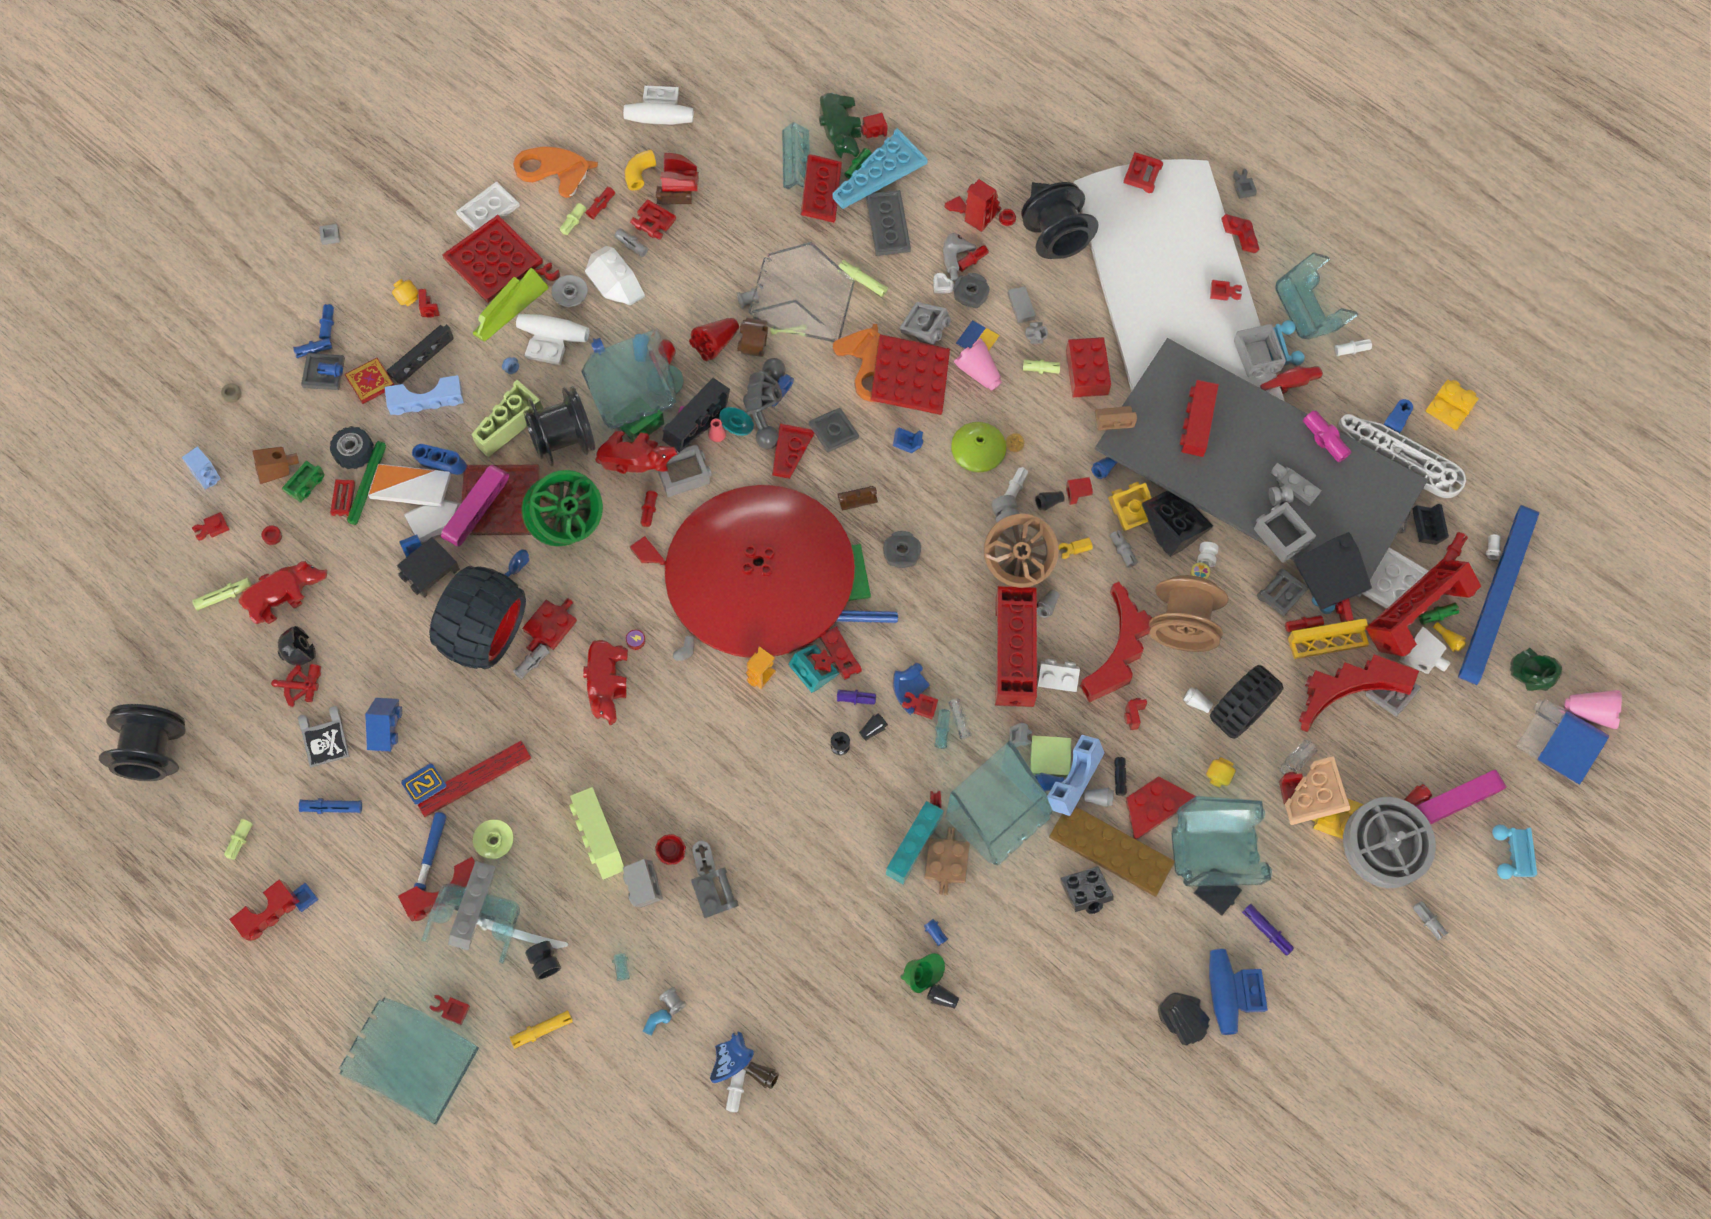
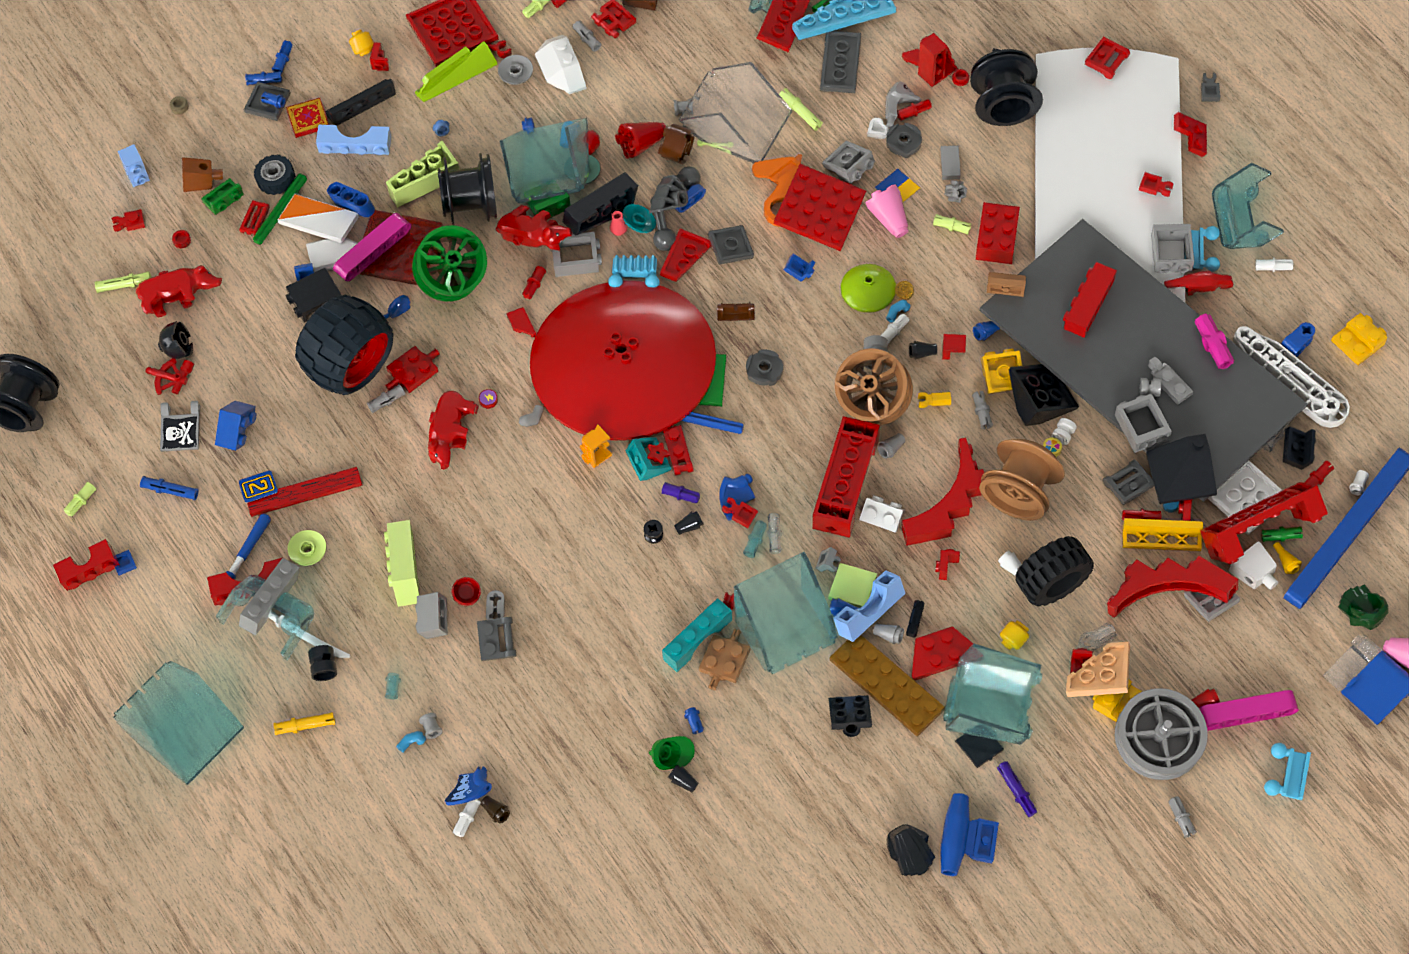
camera: 20 degrees right, 5 degrees down
red plate [429,995,470,1026] -> none
white plate [516,314,589,365] -> none
none -> medium azure gear [608,255,660,287]
none -> dark azure arm [886,300,911,322]

